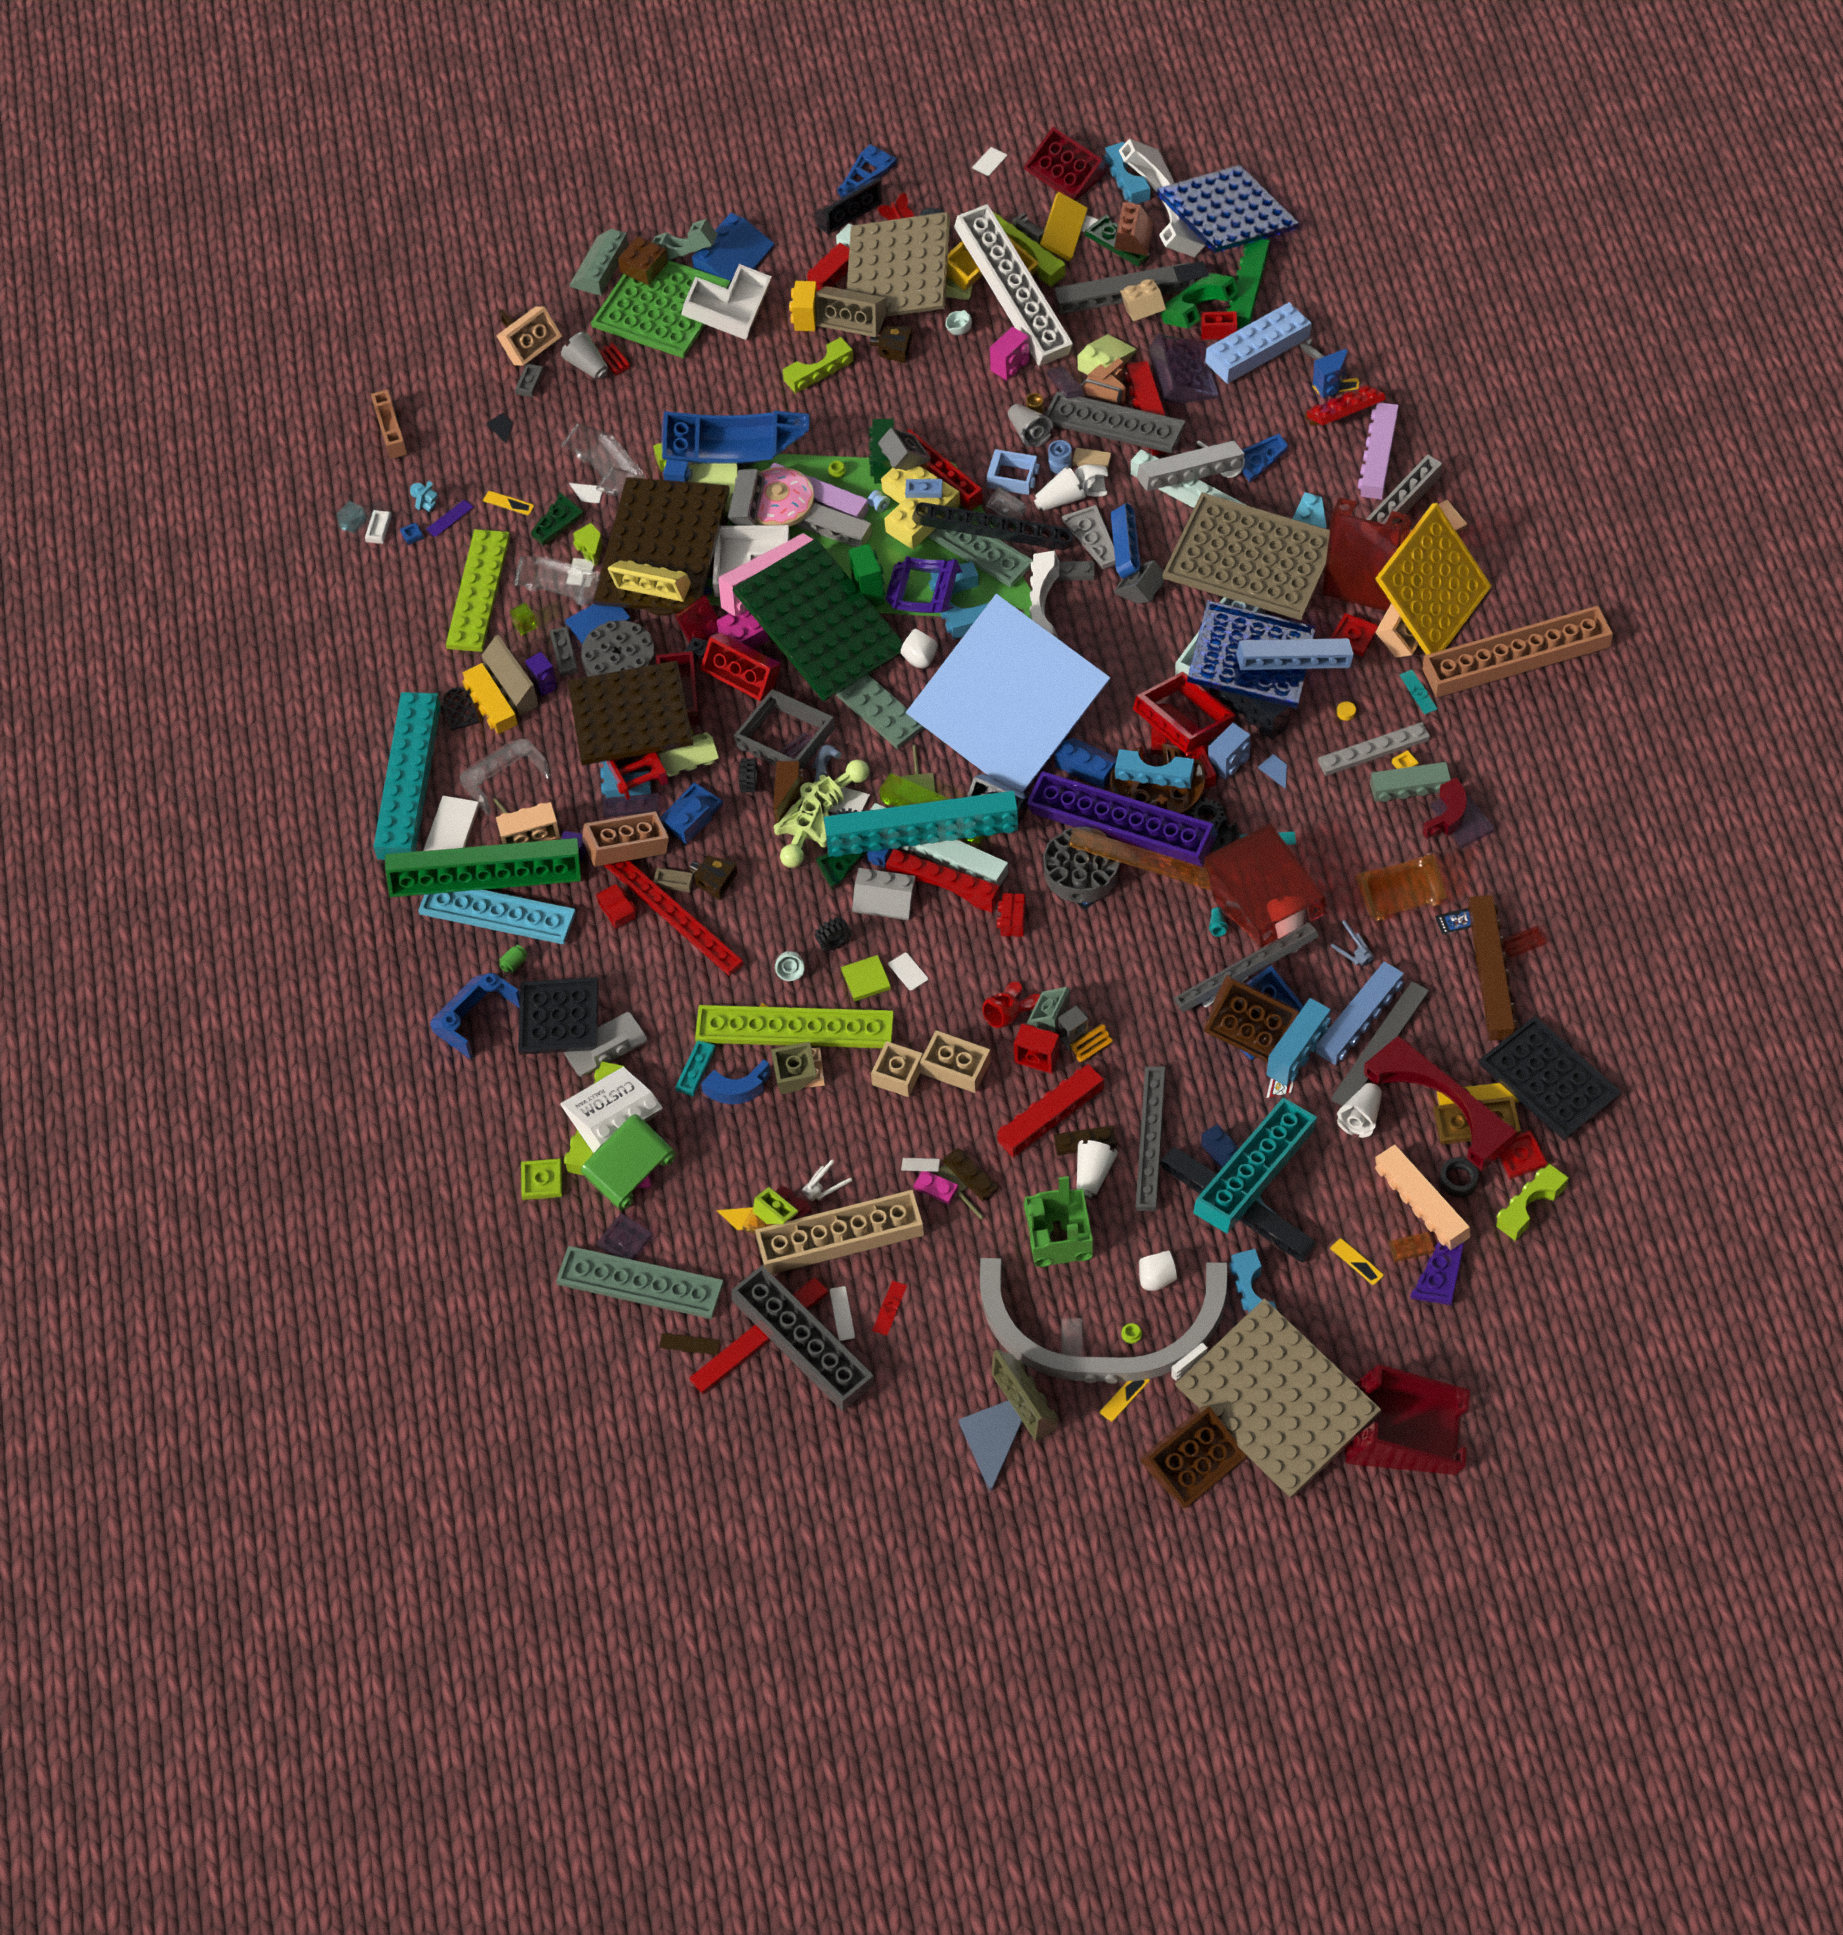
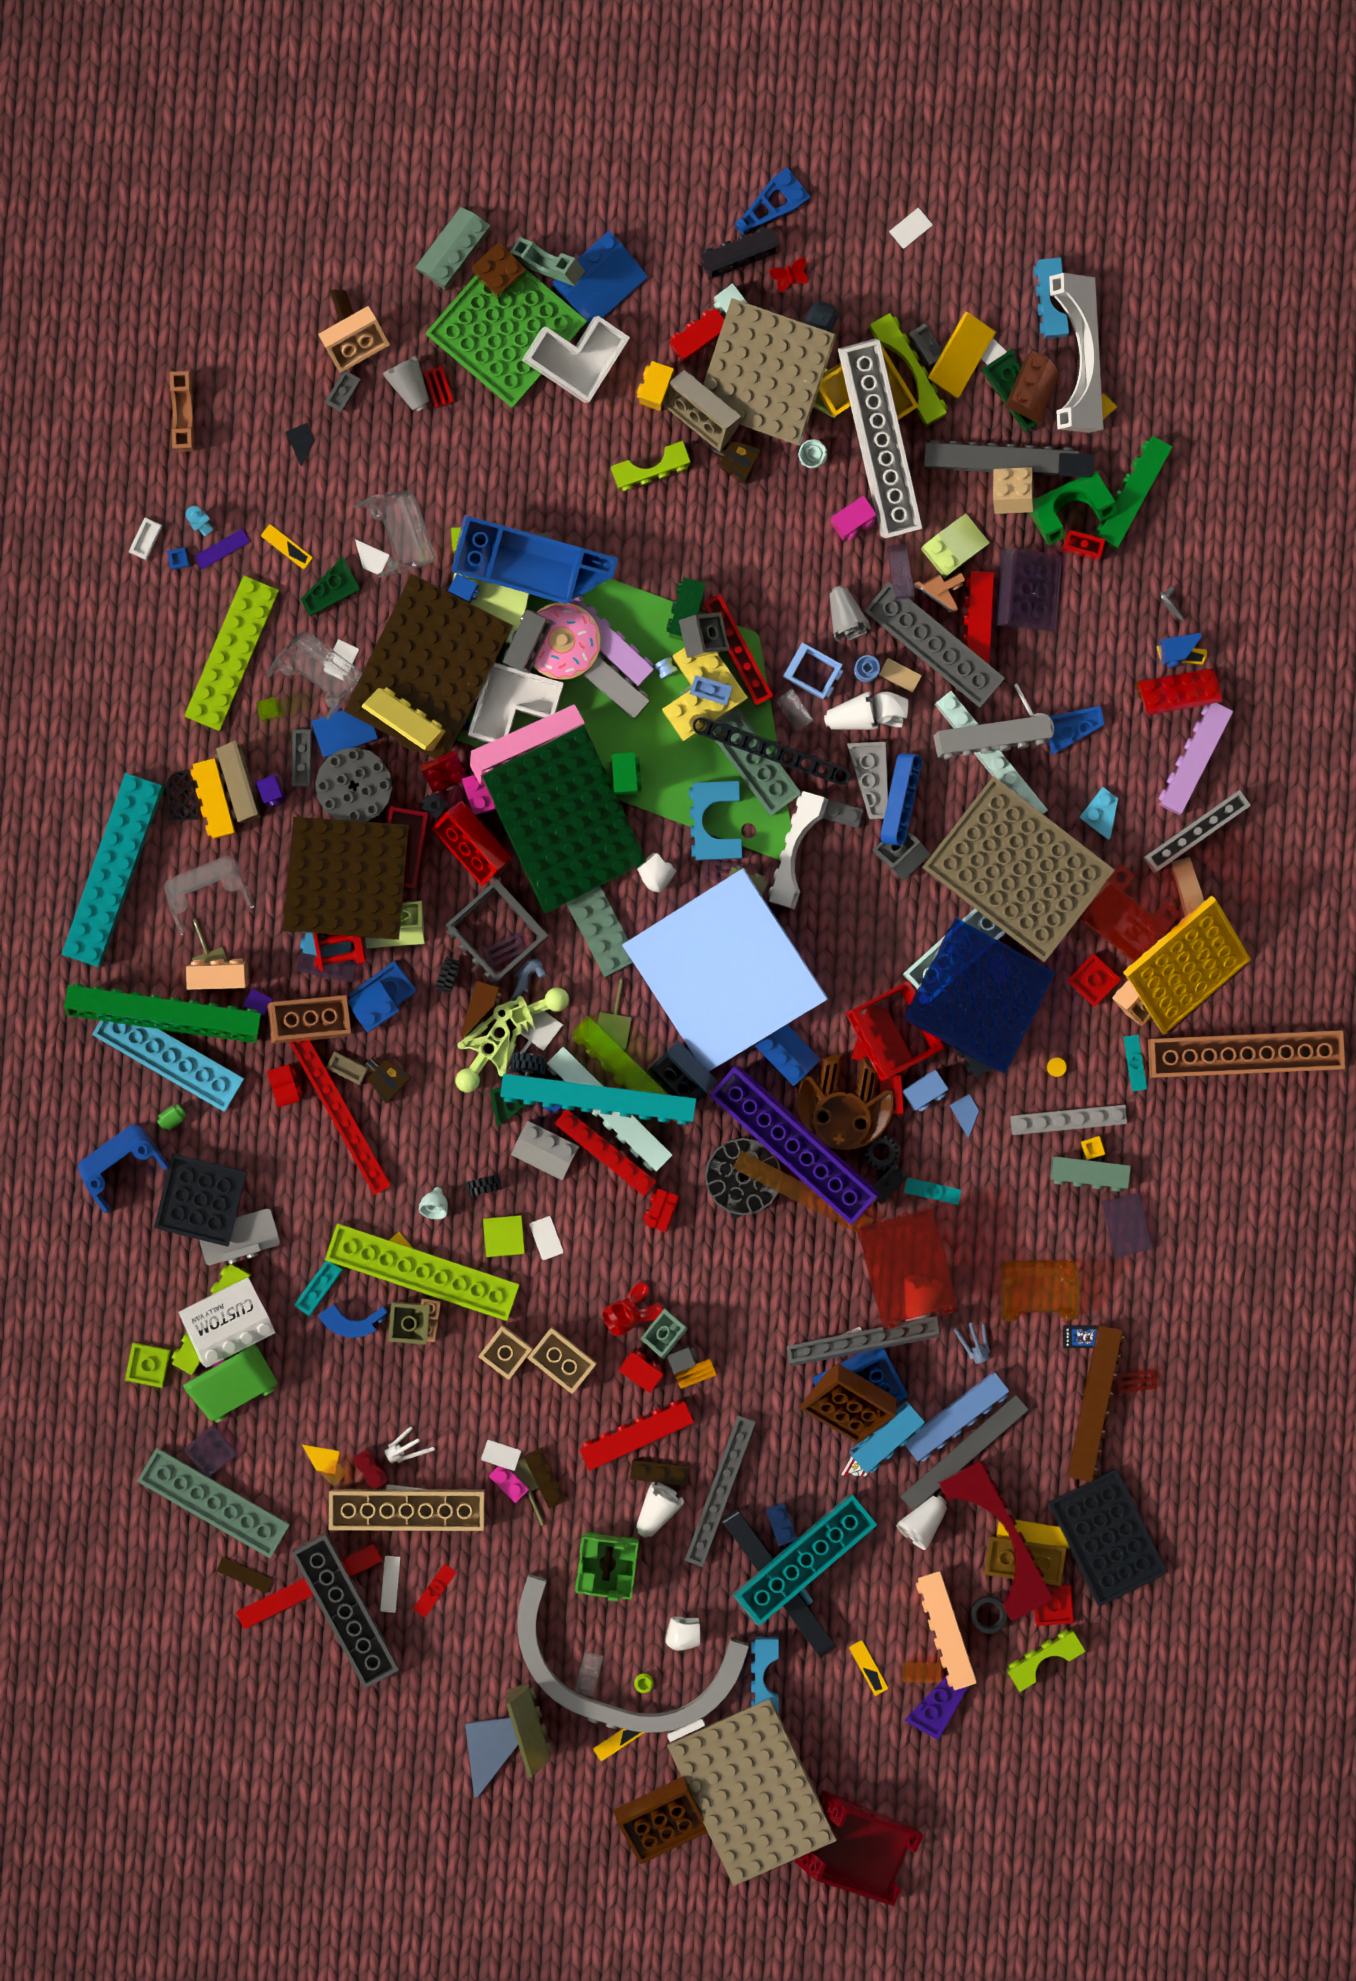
camera: 10 degrees right, 30 degrees up
clear light blue brick [336,501,366,533] -> none
white tile [423,796,479,851] -> none
lime slope [573,523,603,566] -> none
lime slope [753,1187,798,1224] -> none
lime plate [828,461,846,478] -> none
dark purple wedge [885,556,963,613] -> none
dark red slope [1023,127,1109,201] -> none
pearl gold wheel [1026,393,1044,414] -> none
dark azure arch [1115,749,1194,788] -> none
clear blue plate [1156,165,1299,253] -> none
light blue brick [1205,302,1311,384] -> none
teal cone [1209,907,1228,937] -> none
medium blue brick [1236,638,1353,670] -> none
dark red arch [1422,777,1467,839] -> none
tan tile [1439,500,1467,533] -> none

